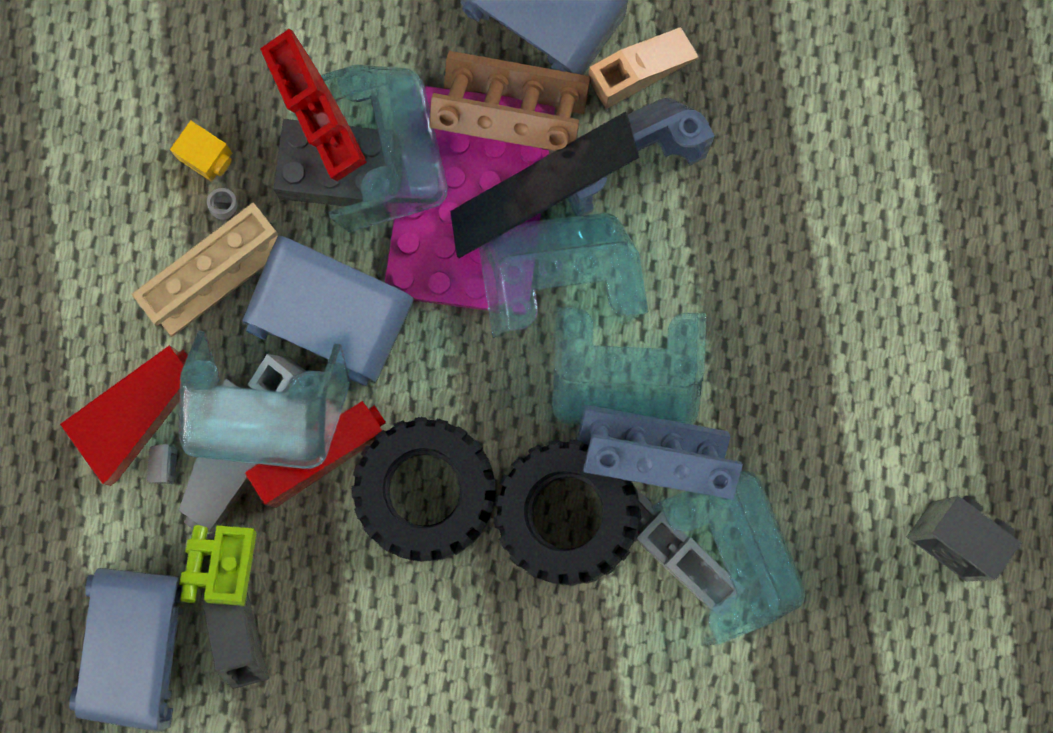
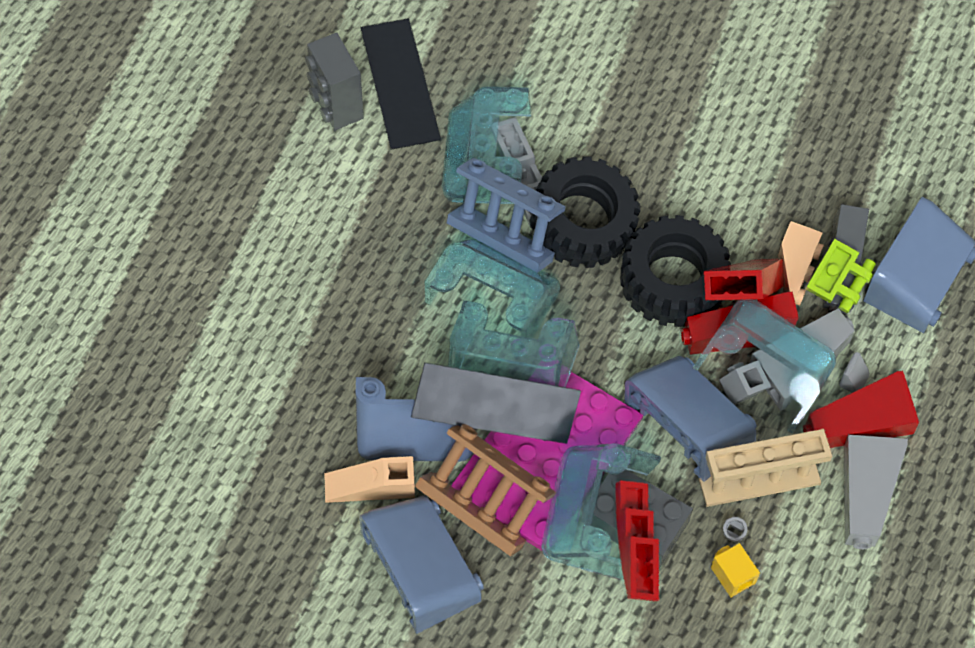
camera: 155 degrees left, 20 degrees down
none -> black window [360,18,441,150]
none -> red slope [704,259,784,300]
none -> light nougat slope [778,221,824,306]
none -> light grey slope [843,435,908,549]

